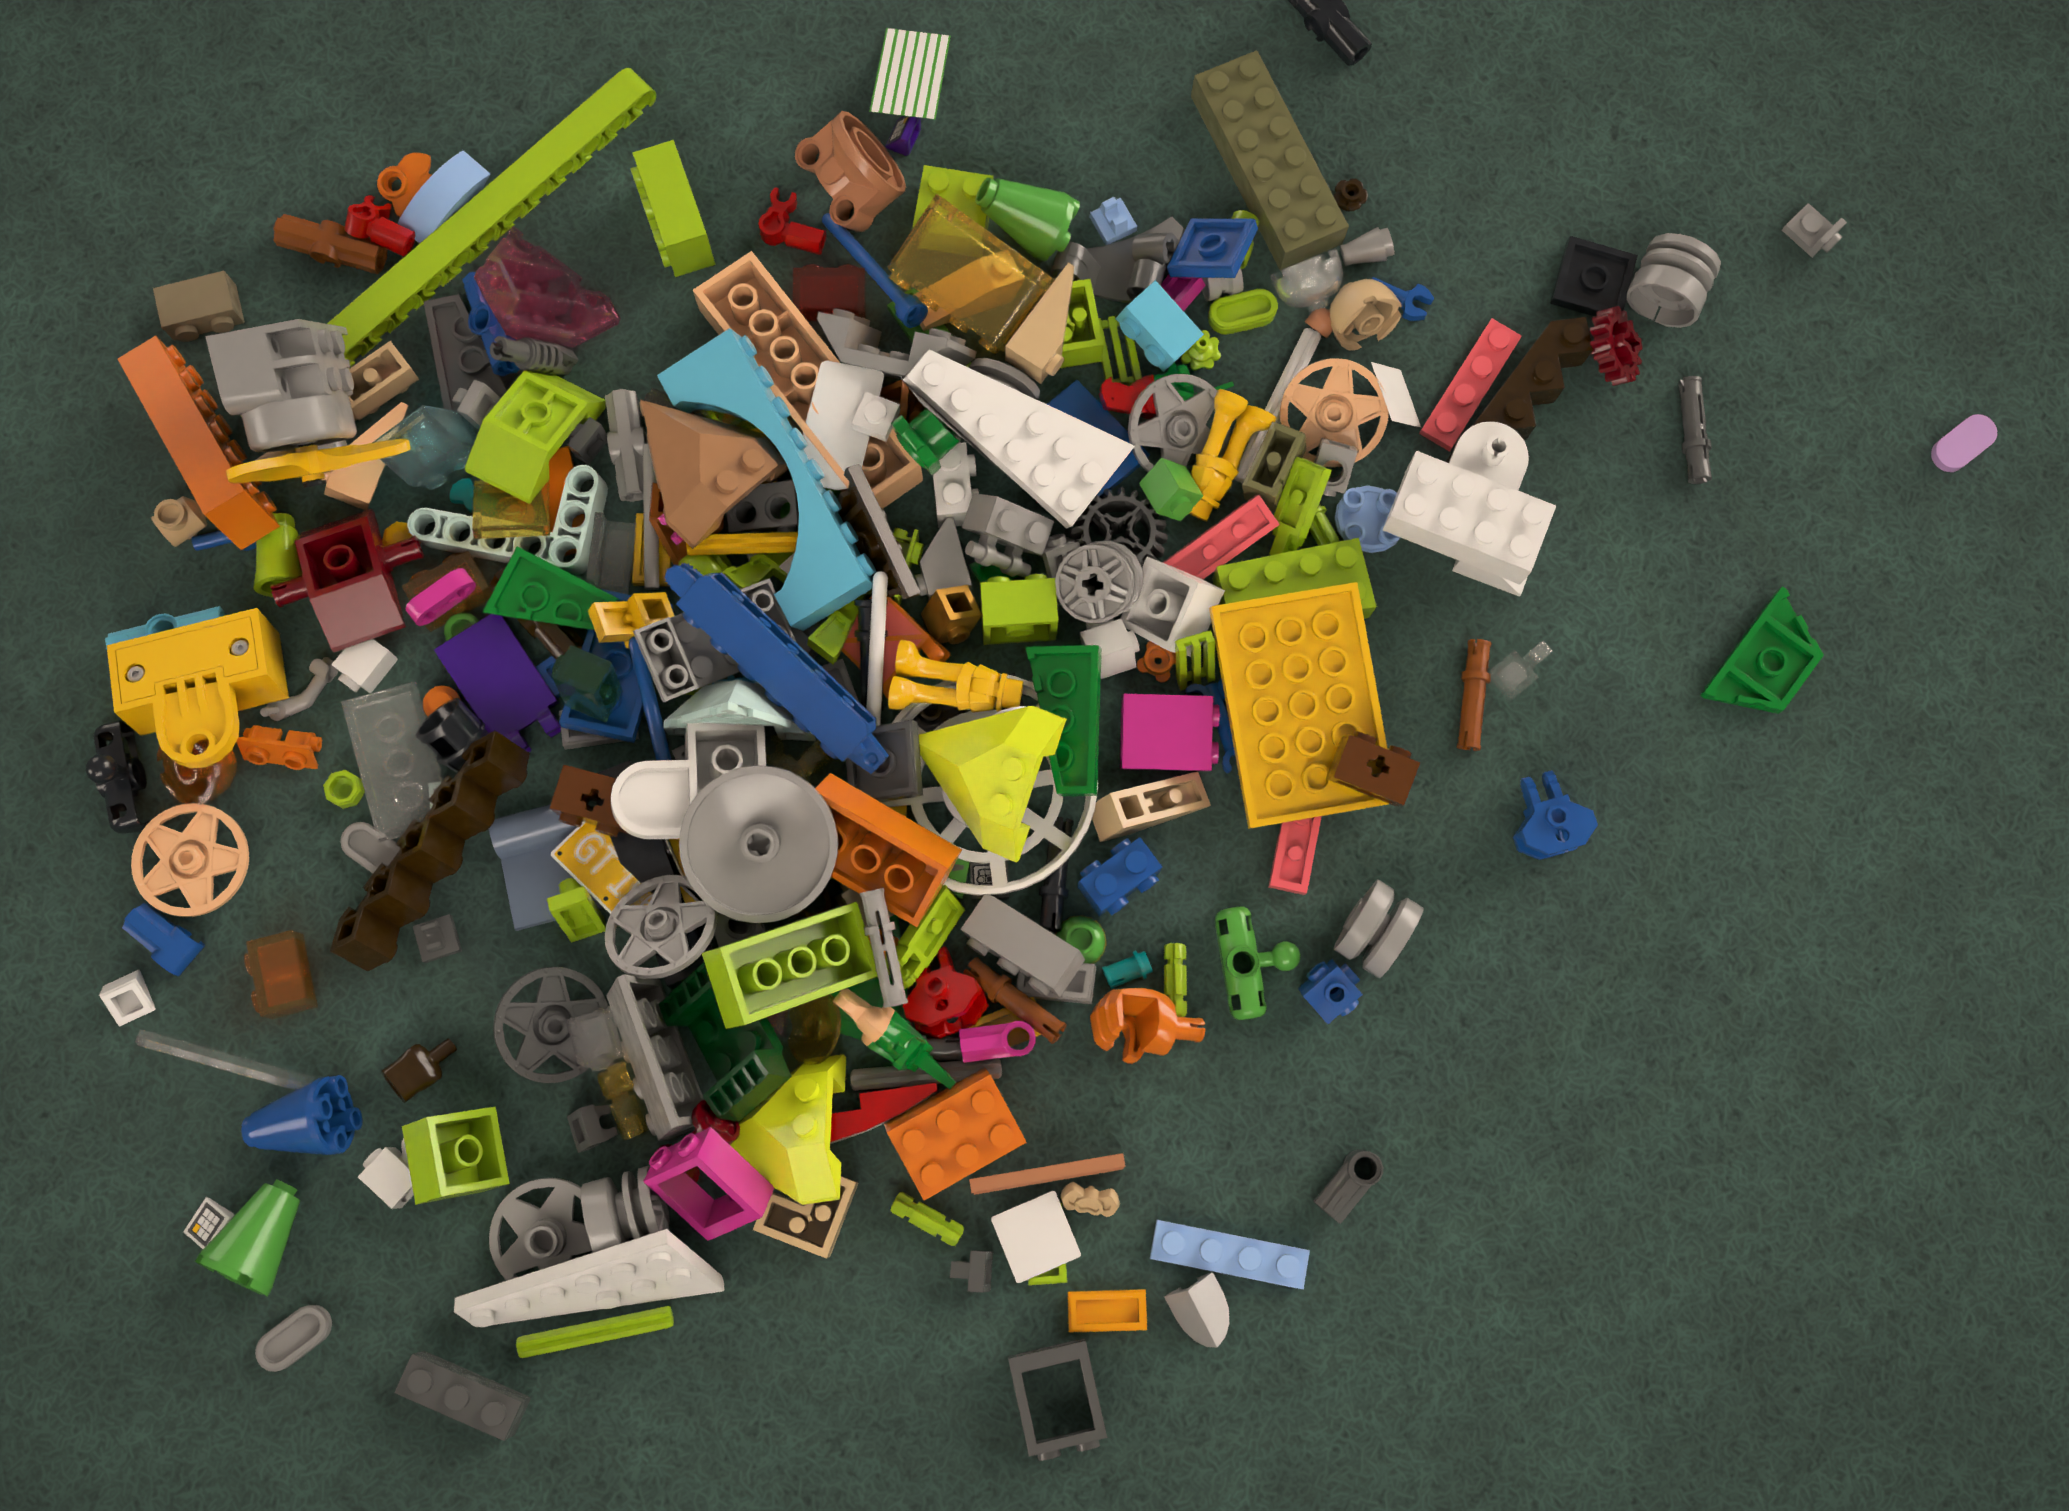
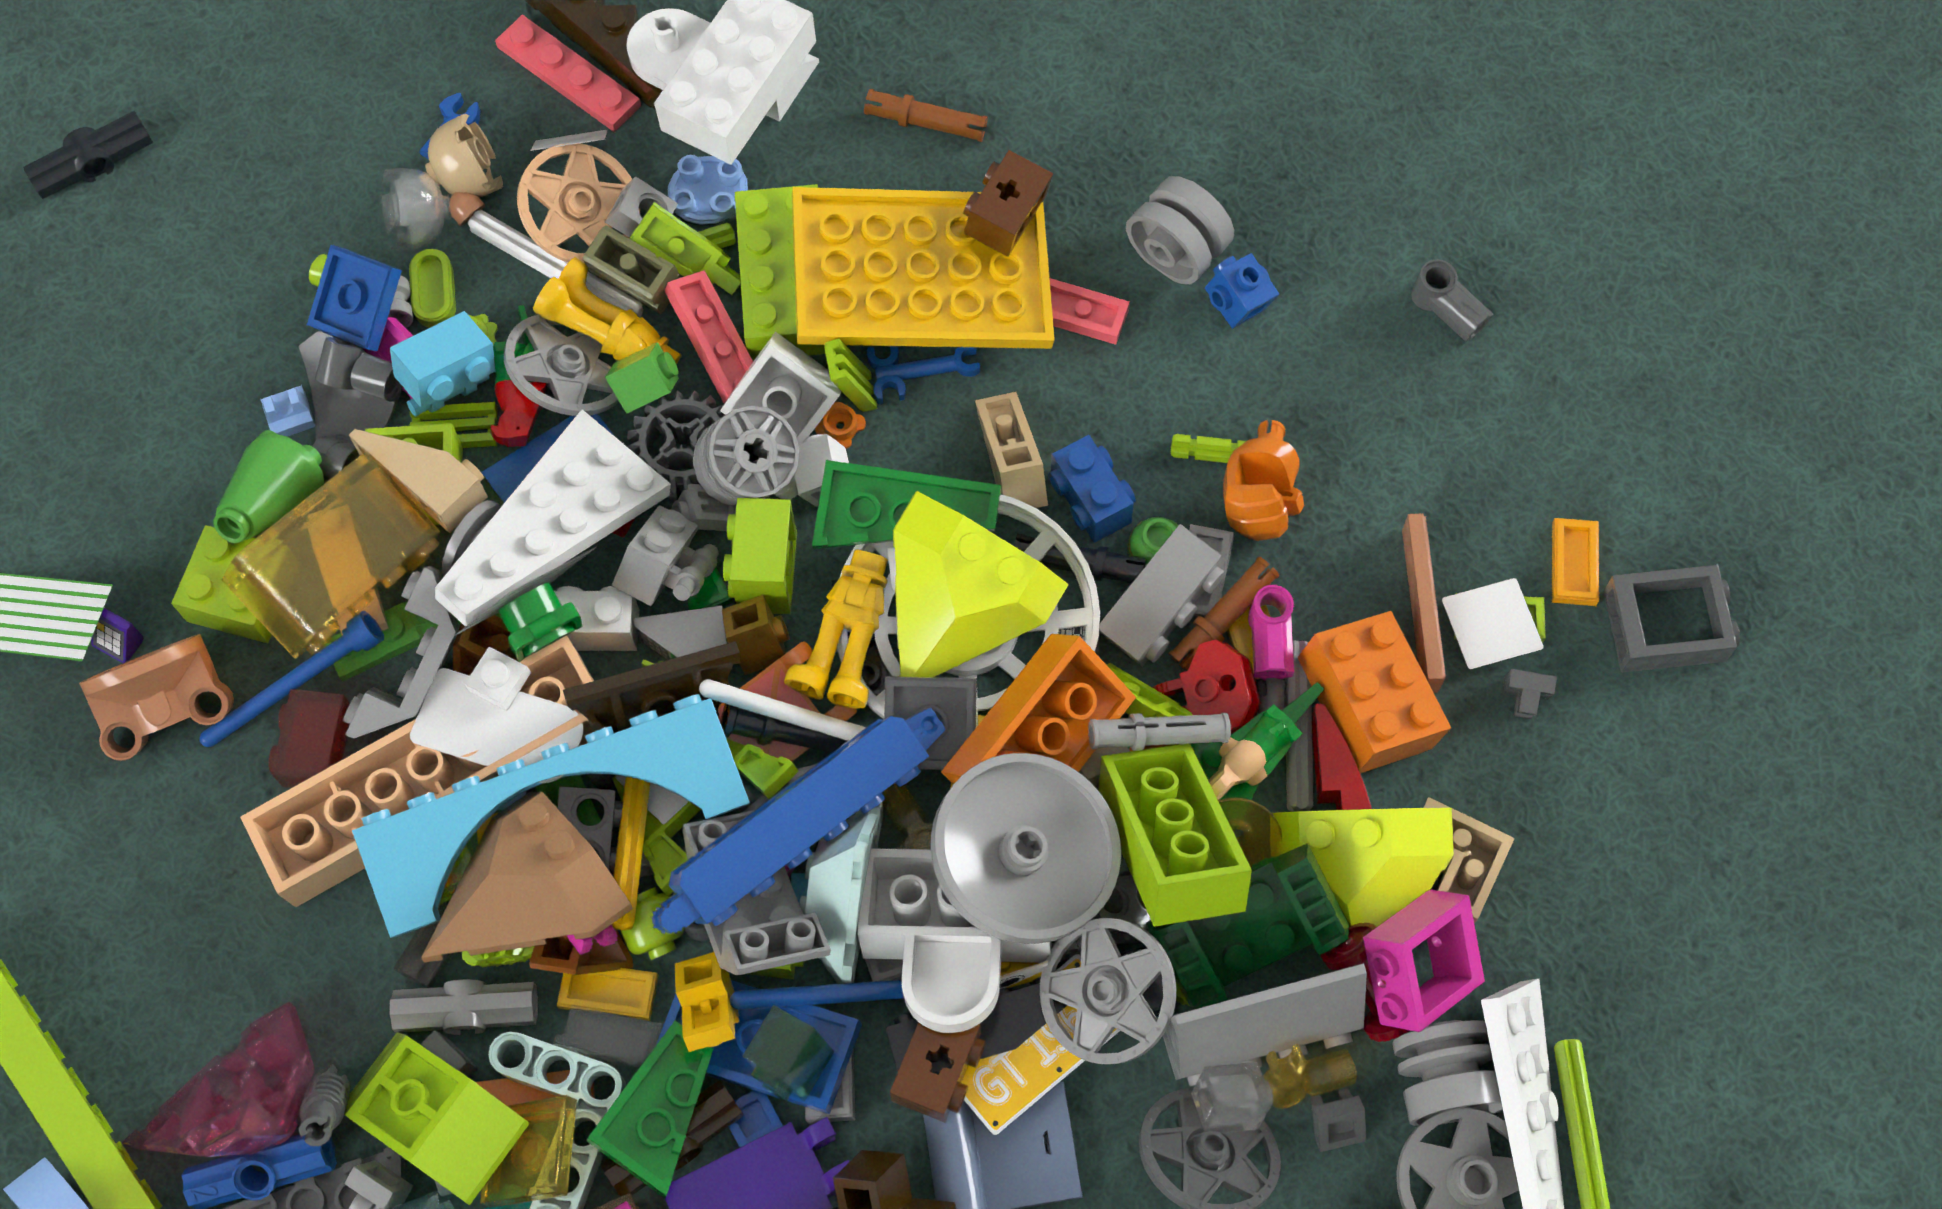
camera: 75 degrees left, 10 degrees down
lime tile [547,878,606,943] -> none
lime brick [630,140,716,277] -> none
light grey bar [643,443,659,590] -> none
red bar [758,187,827,255] -> none
lime axle [890,1192,964,1246] -> none
tan piece [1061,1182,1120,1217] -> none
teal pin [1102,950,1153,990] -> none
dark pink brick [1120,694,1220,771] -> none
light blue plate [1150,1220,1310,1290] -> none
brick [1164,1272,1230,1348] -> none
olive brick [1191,50,1349,270] -> none
bright green piece [1215,906,1301,1020] -> none
dark brown plate [1334,178,1368,211] -> none
light grey cone [1340,227,1394,266] -> none
clear plate [1488,641,1553,702] -> none
blue hinge [1513,771,1598,860] -> none

